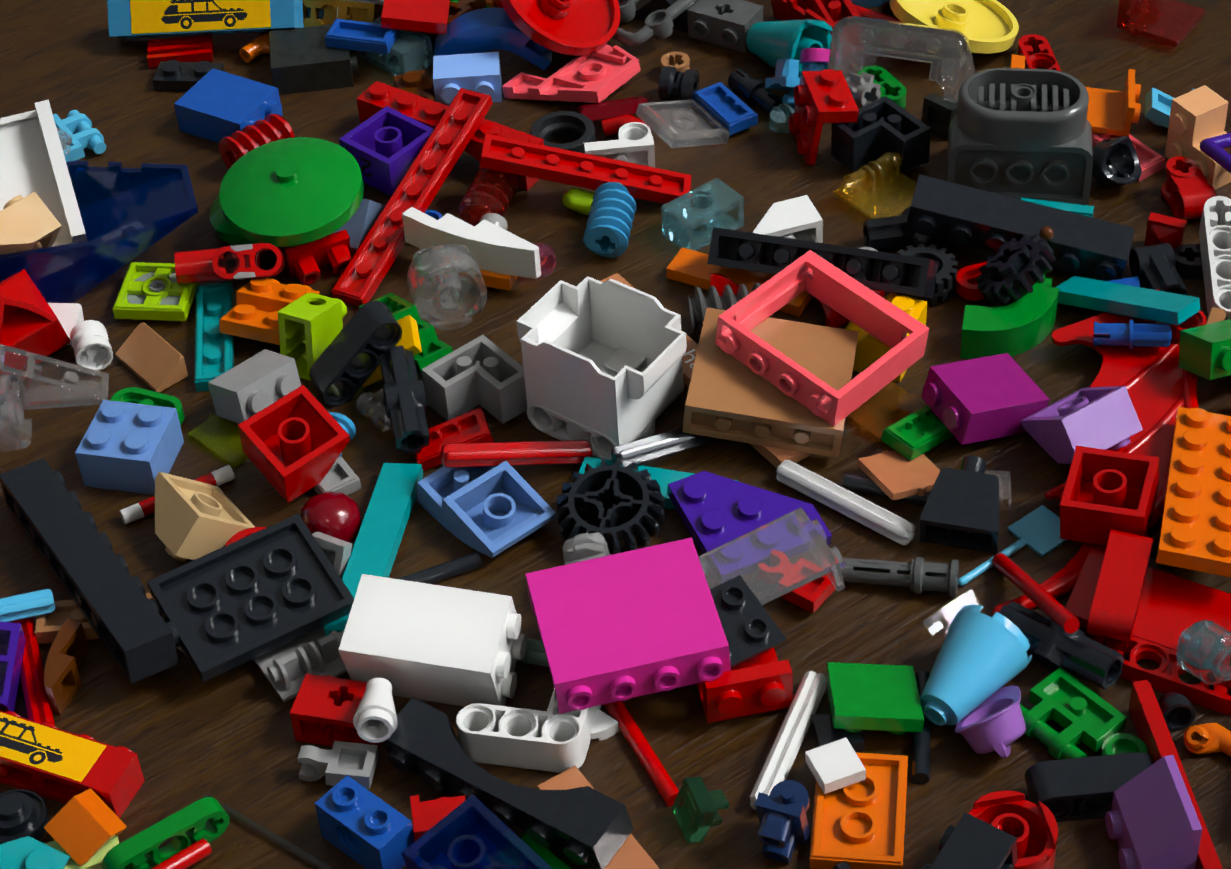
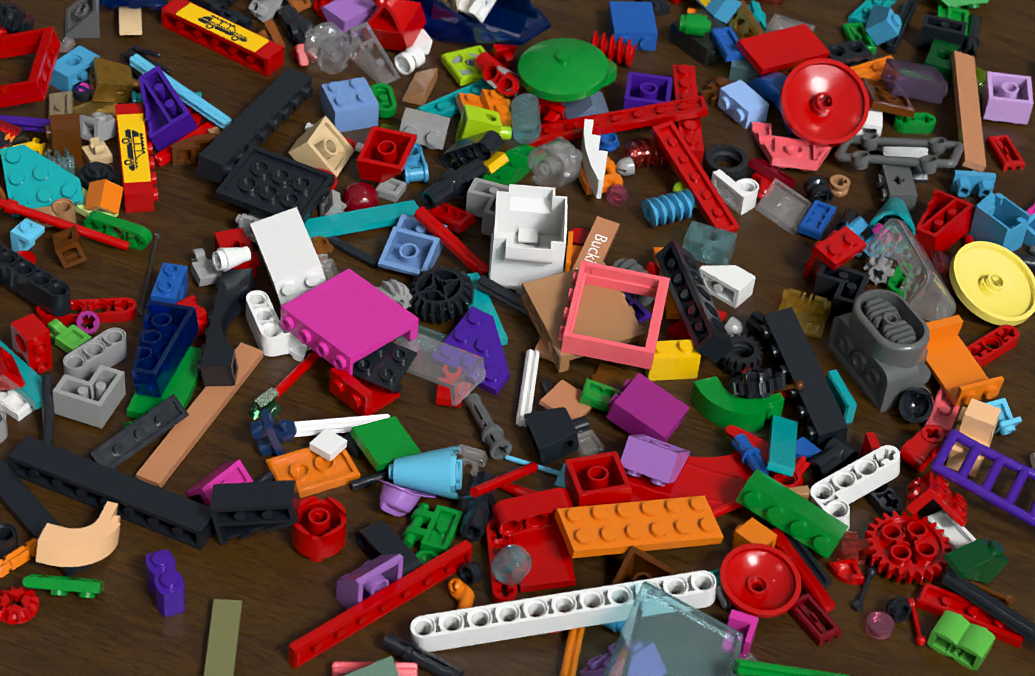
camera: 50 degrees right, 0 degrees up
none -> red tile [490,40,517,68]
none -> clear light blue piece [511,93,541,144]
none -> green brick [679,13,711,37]

